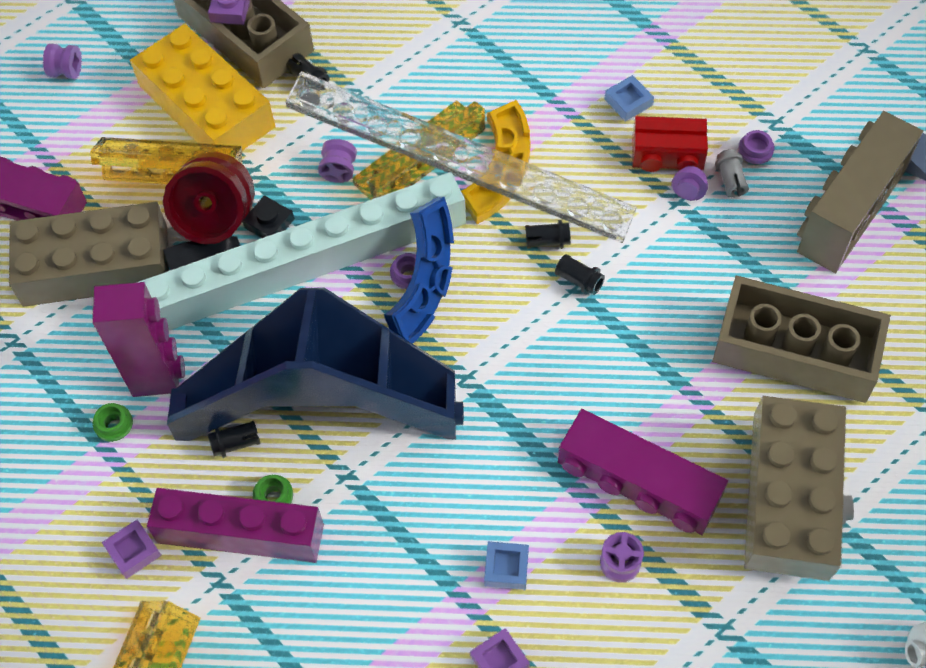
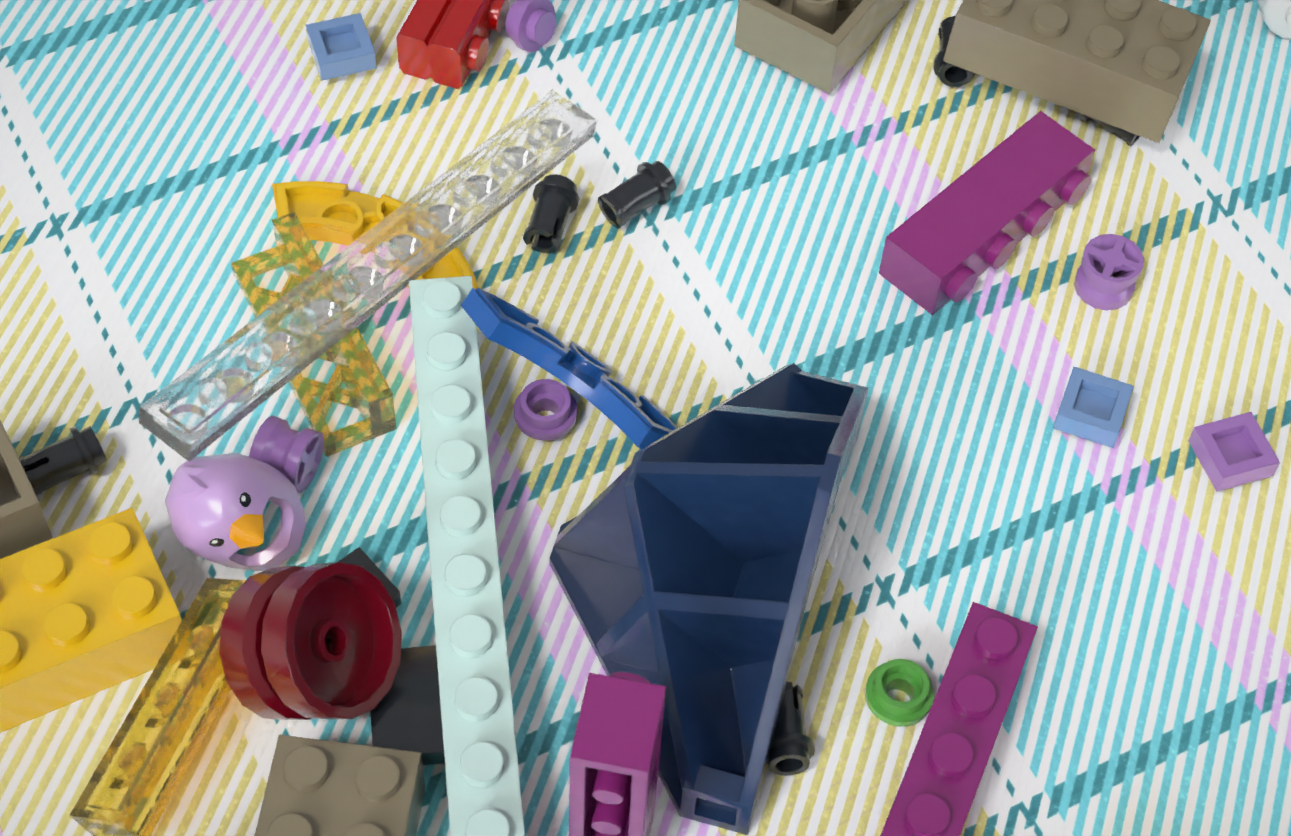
camera: 80 degrees left, 5 degrees down
none -> lavender piece [165,453,306,571]

